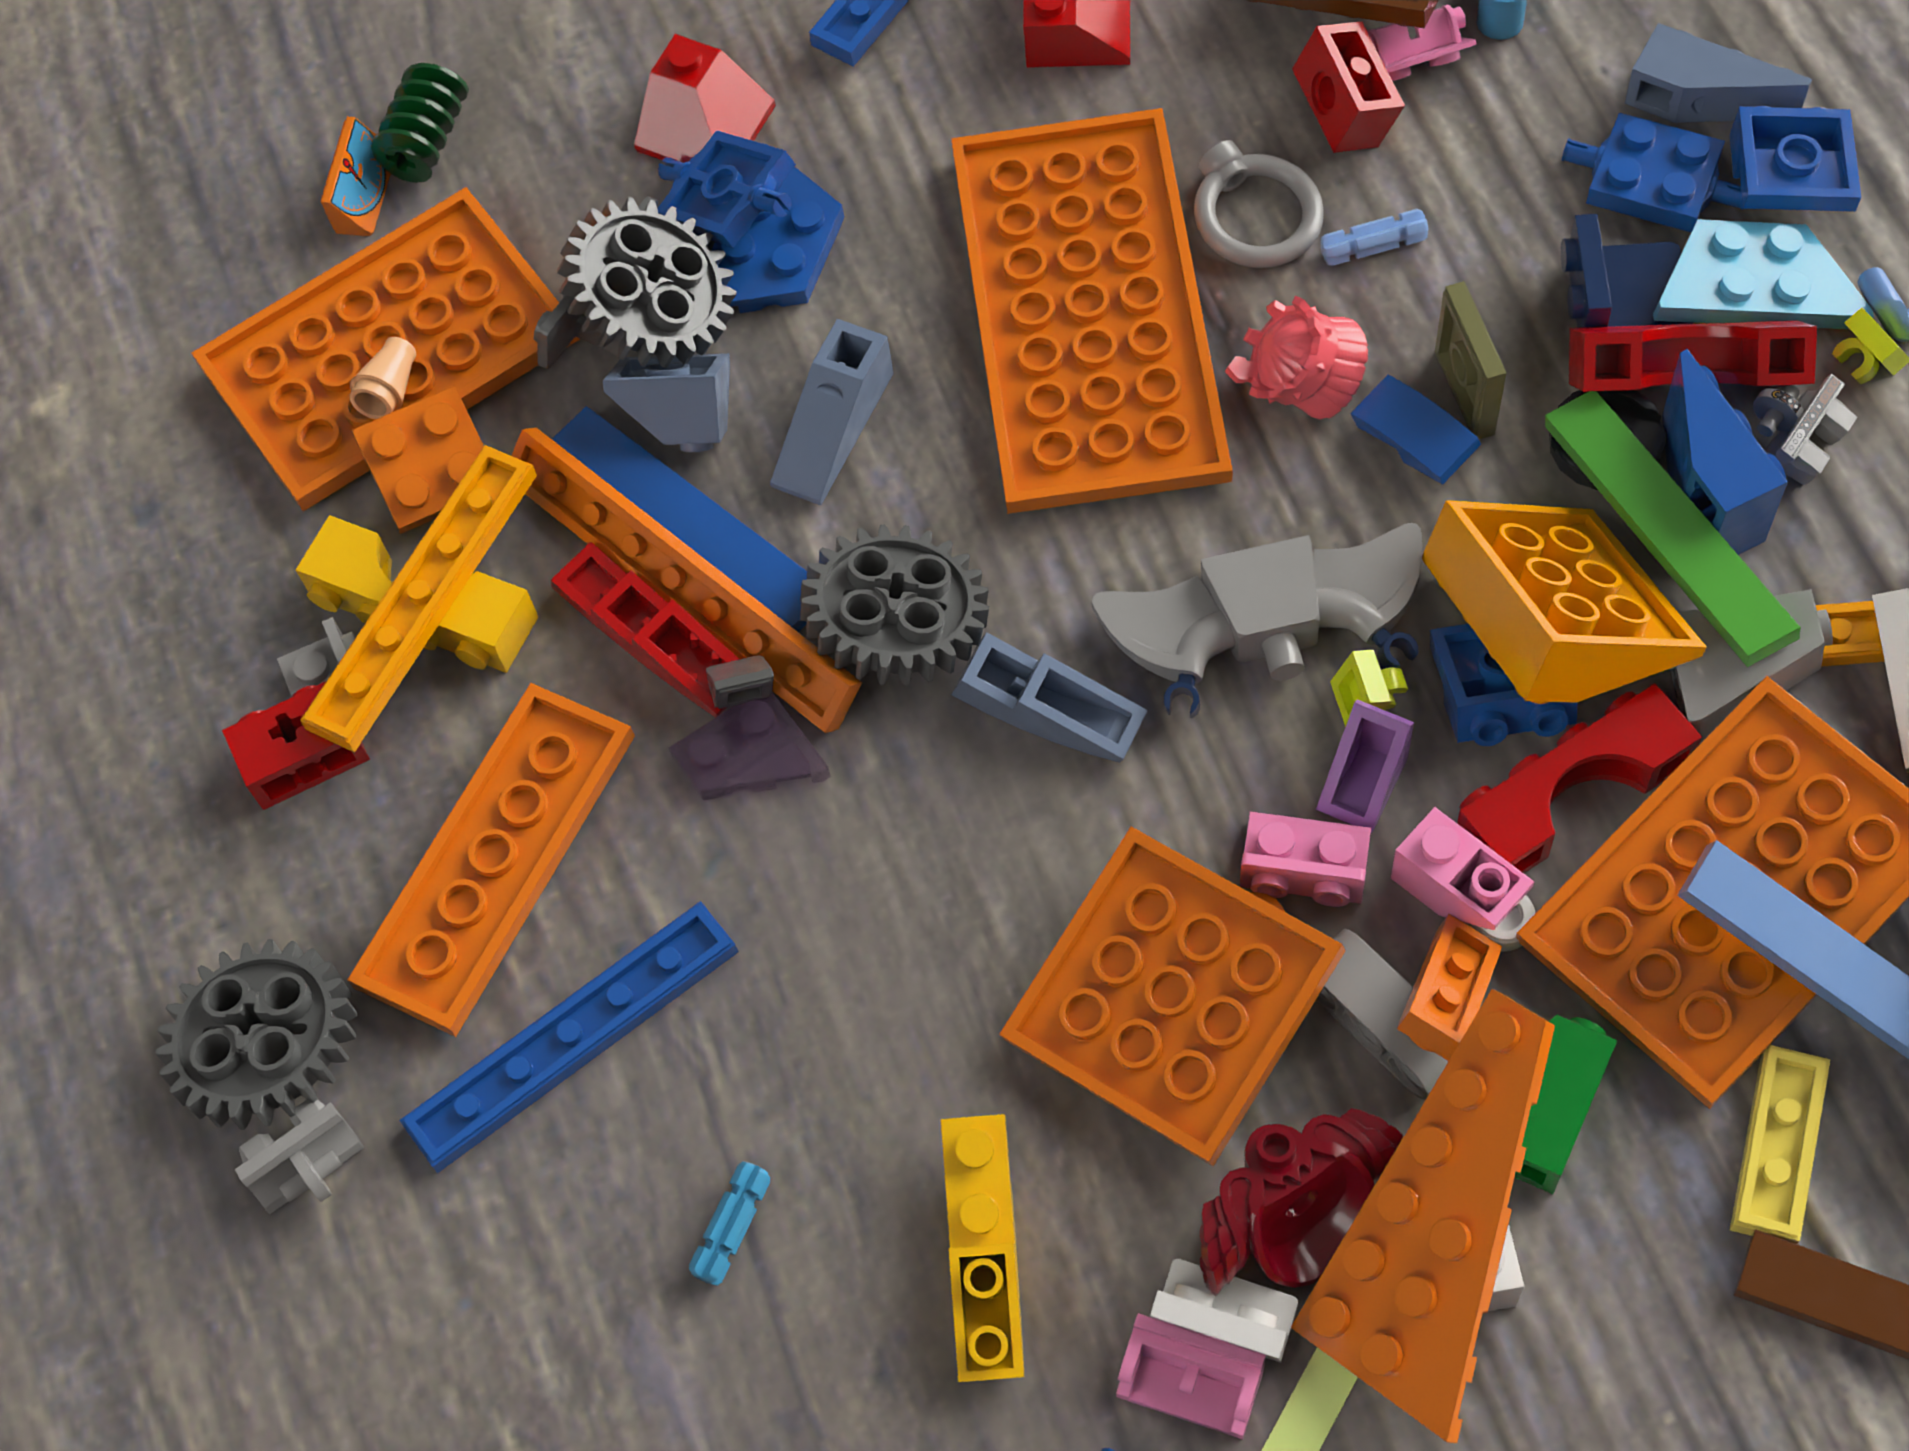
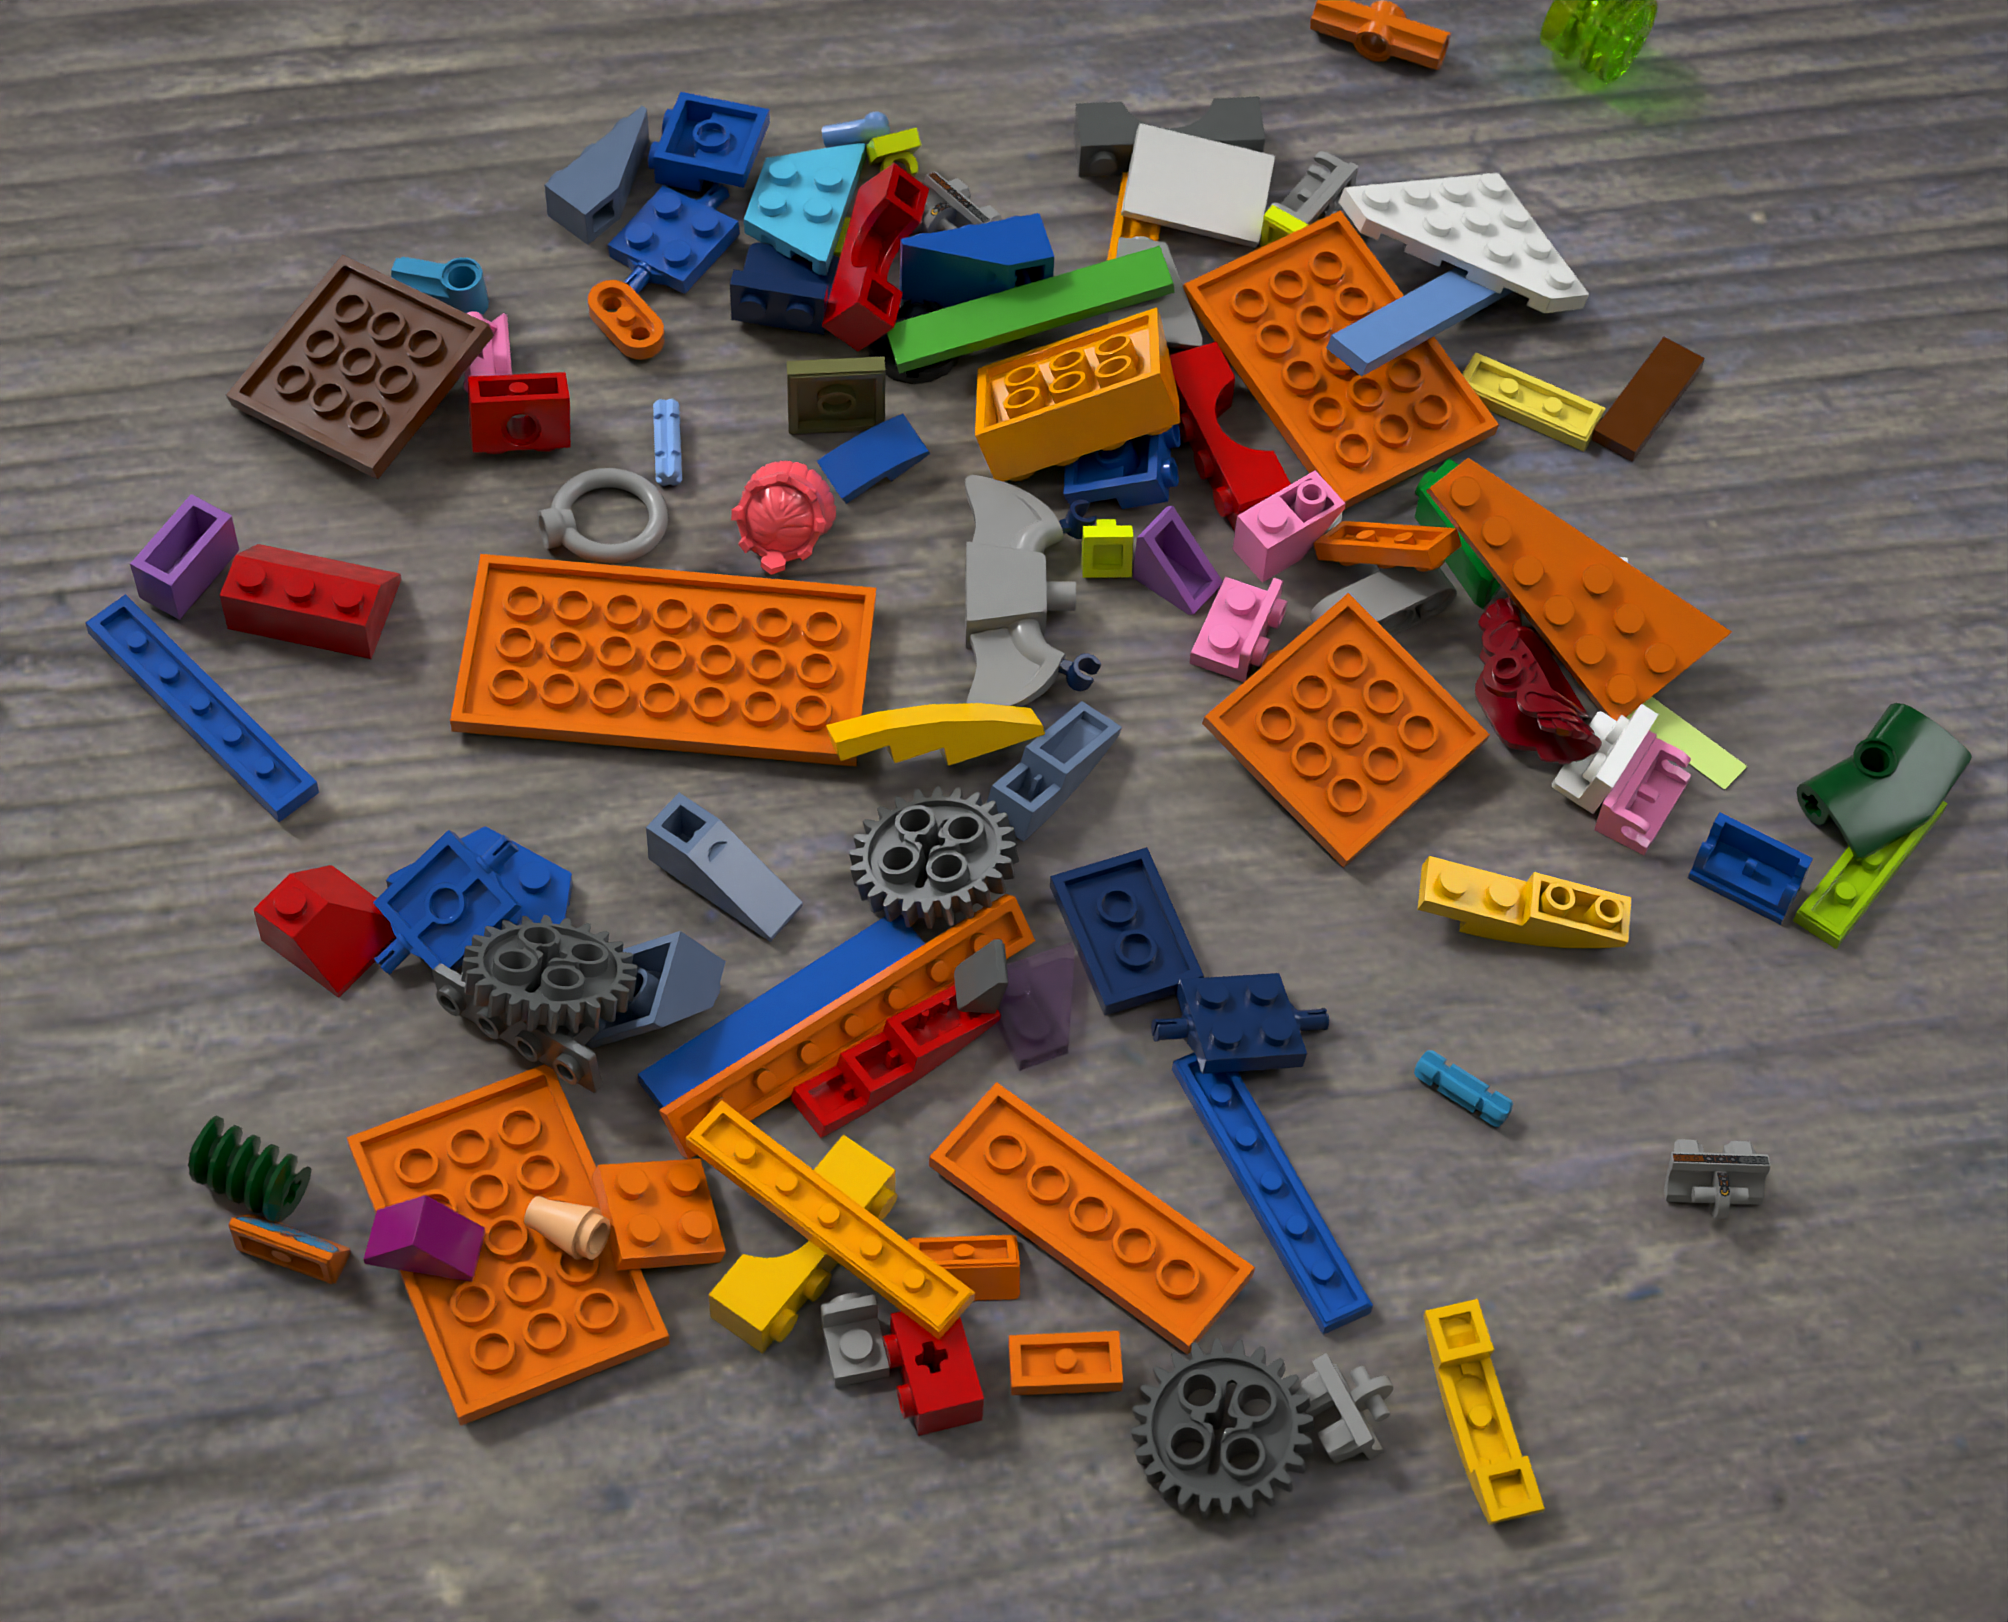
camera: 90 degrees left, 5 degrees down
none -> magenta slope [363,1195,485,1282]
none -> orange plate [588,280,665,359]
none -> yellow slope [826,703,1045,766]
none -> orange slope [908,1235,1020,1301]
none -> orange plate [1008,1331,1123,1396]
none -> dark blue plate [1050,847,1204,1016]
none -> dark blue plate [1151,973,1329,1074]
none -> yellow slope [1423,1299,1545,1525]

